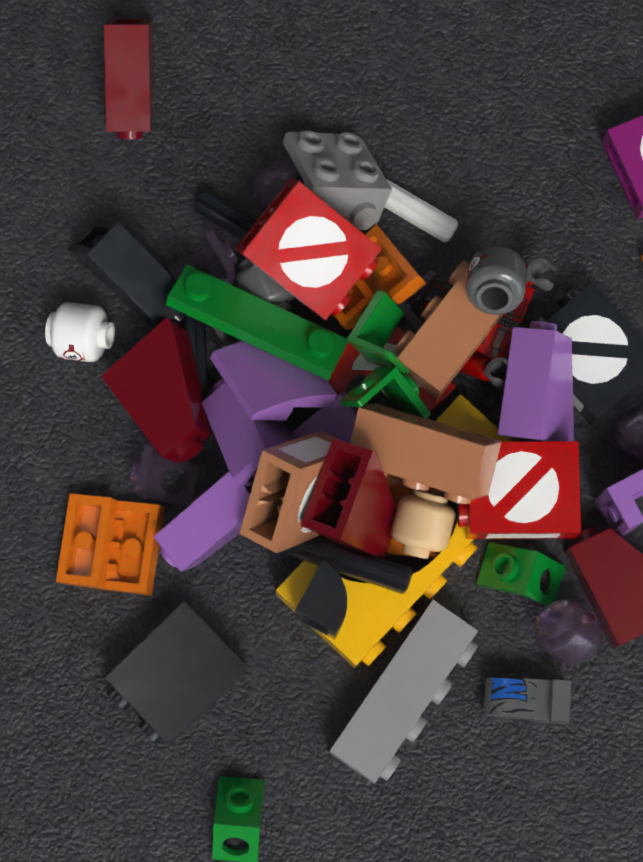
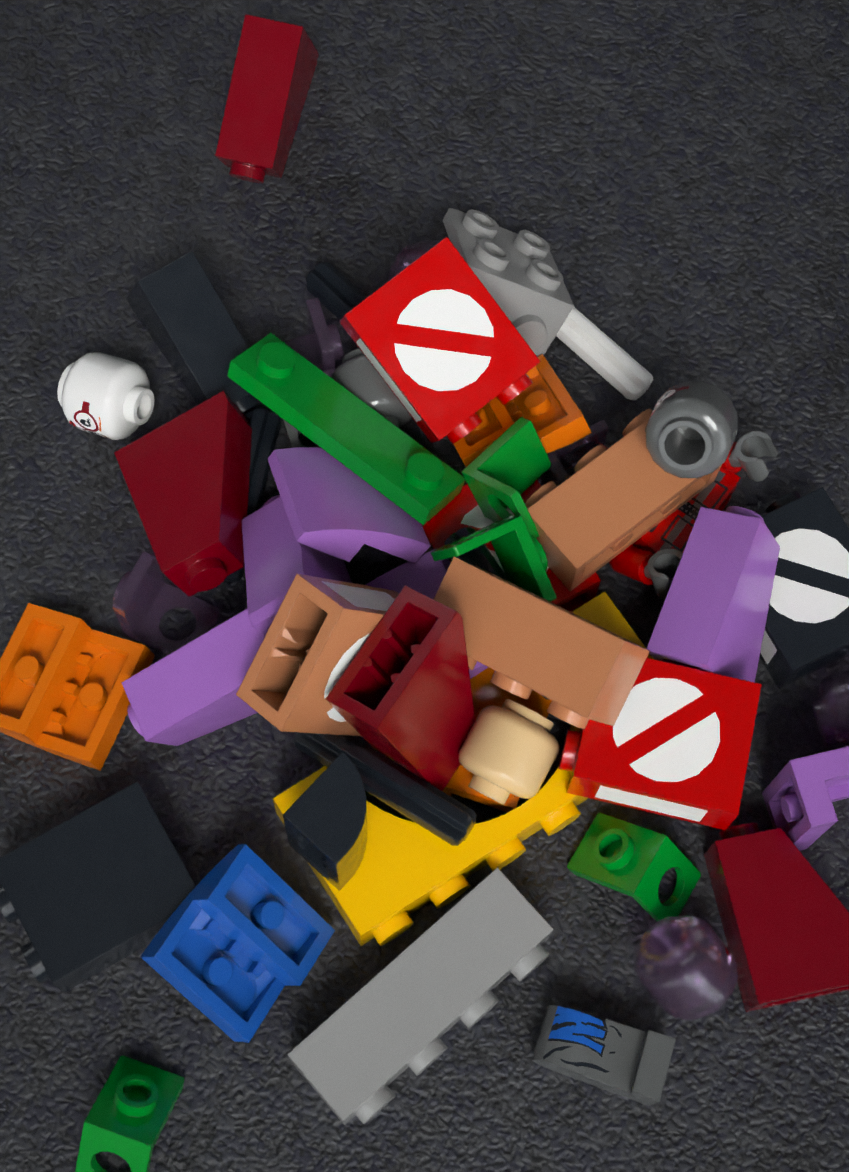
camera: 15 degrees right, 10 degrees down
none -> blue slope [140,844,335,1043]

